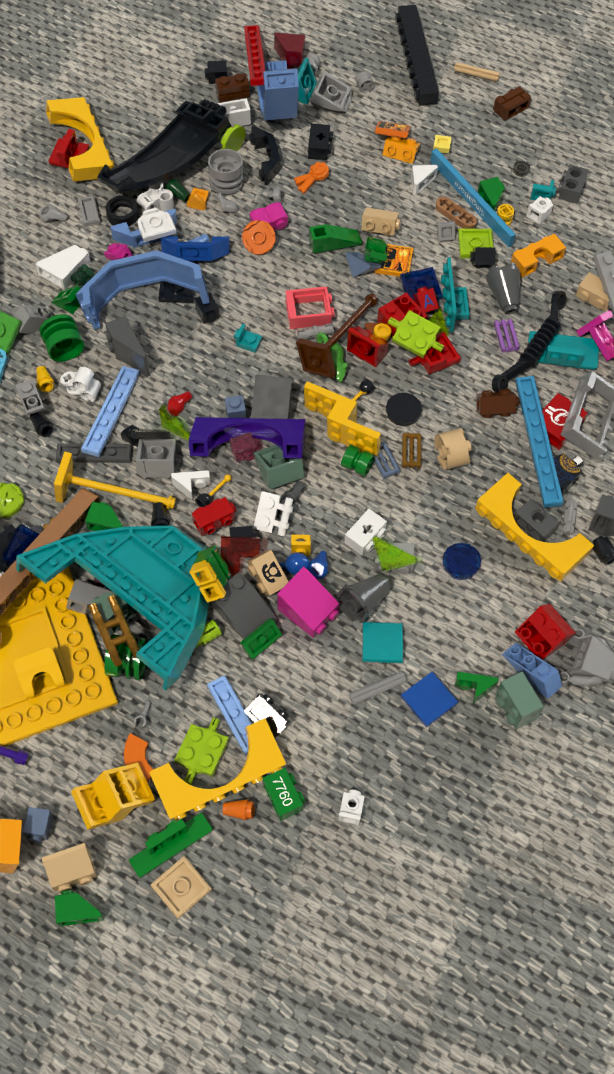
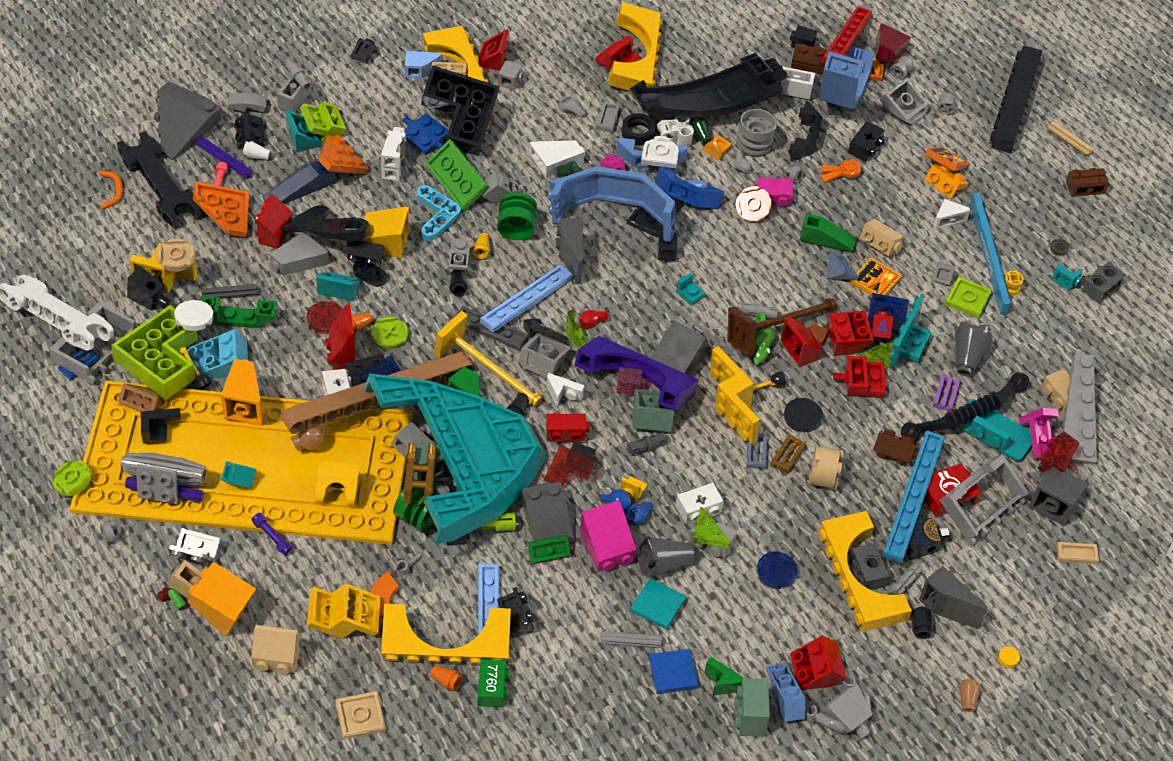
camera: 25 degrees right, 10 degrees down
sand blue brick [23,807,53,843] -> none
green slope [52,285,80,314] -> none
green slope [55,890,103,927] -> none
white piece [60,367,101,402] -> none
green bracket [129,813,212,878] -> none
lime plate [174,717,230,785] -> none
hips [189,545,231,603] -> none
hinge [195,474,231,507] -> none
lime tile [220,124,246,152] -> none
sand blue brick [224,395,246,418] -> none
tan brick [247,550,288,596] -> none
white plate [253,491,293,536] -> none
coral window [285,286,335,329] -> none
teal slope [297,58,317,105] -> none
white brick [338,790,365,825] -> none
green wheel [341,444,375,477] -> none
green brick [364,236,388,264] -> none
yellow tile [373,323,391,341] -> none
lime plate [387,310,444,358] -> none
light yellow plate [433,135,451,153] -> none
medium nougat beam [436,197,477,229] -> none
black brick [470,247,496,266] -> none
green slope [478,177,505,212] -> none
light orange arch [510,234,566,278] -> none
white brick [526,196,553,225] -> none

